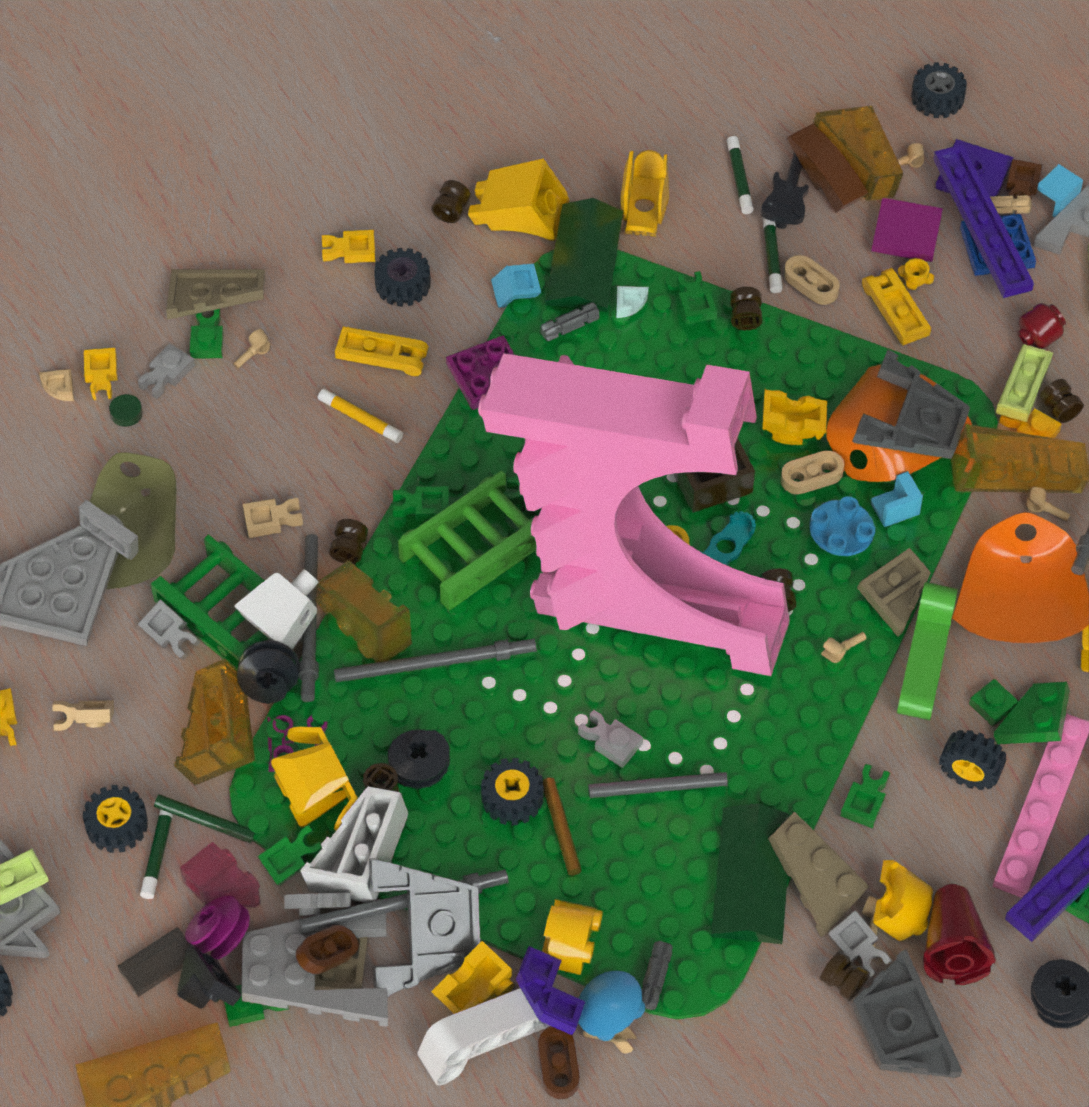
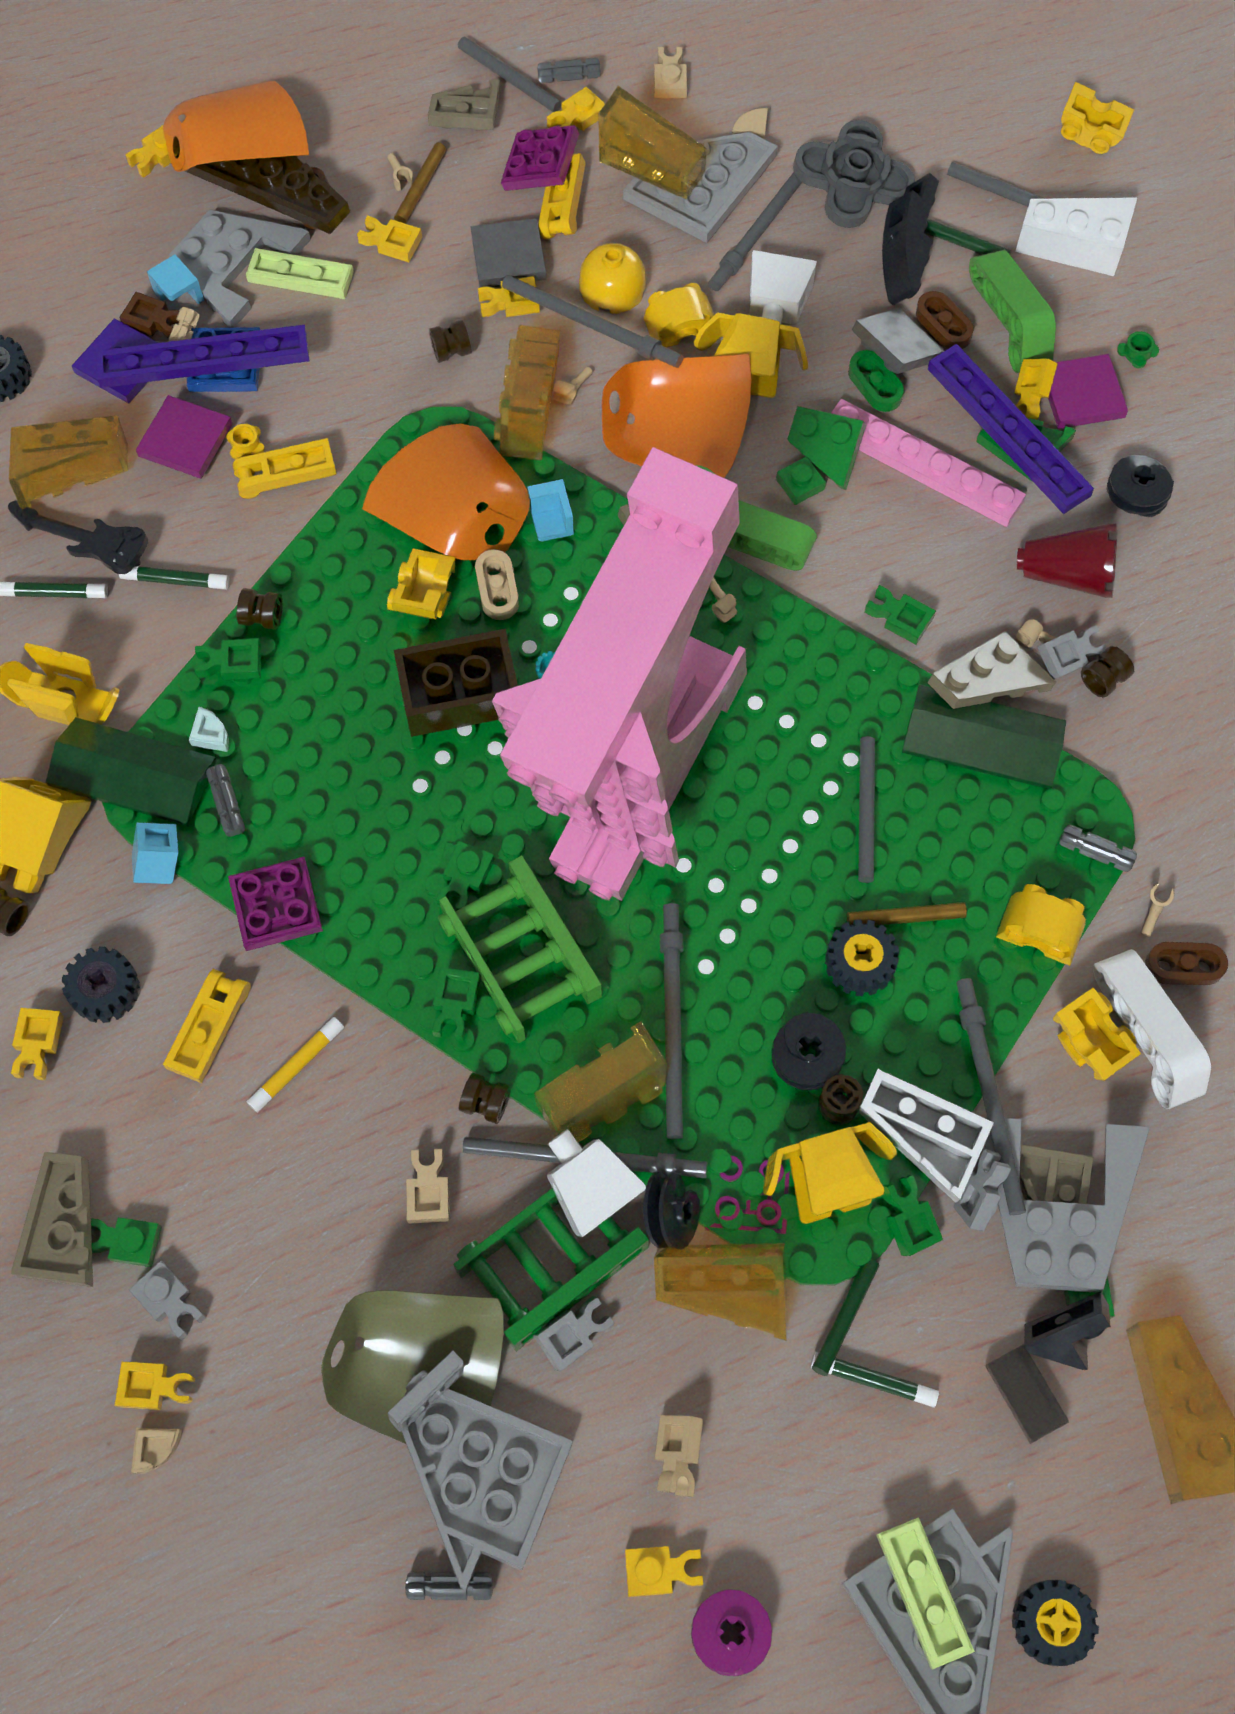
camera: 80 degrees left, 10 degrees up
black wheel [83,785,148,853] -> none
dark green tile [109,394,143,427] -> none
clear pink slope [180,841,261,908] -> none
magenta piece [185,895,250,960] -> none
tan hand [233,329,270,369] -> none
reddish brown plate [296,925,358,974] -> none
wing [369,858,480,997] -> none
dark purple tile [516,946,585,1035] -> none
light grey plate [578,710,643,768] -> none
dark azure dish [578,971,645,1041] -> none
tan plate [784,255,840,305] -> none
reddish brown slope [787,124,868,213] -> none
dark azure dish [809,496,875,556] -> none
dark grey wing [852,350,970,459] -> none
dark grey wing [852,949,962,1078] -> none
yellow cylinder [873,860,933,941] -> none
tan hand [883,143,924,171] -> none
black wheel [939,730,1007,790] -> none
yellowish green tile [996,344,1053,422] -> none
yellow plate [999,408,1062,452] -> none
dark red head [1017,303,1066,349] -> none

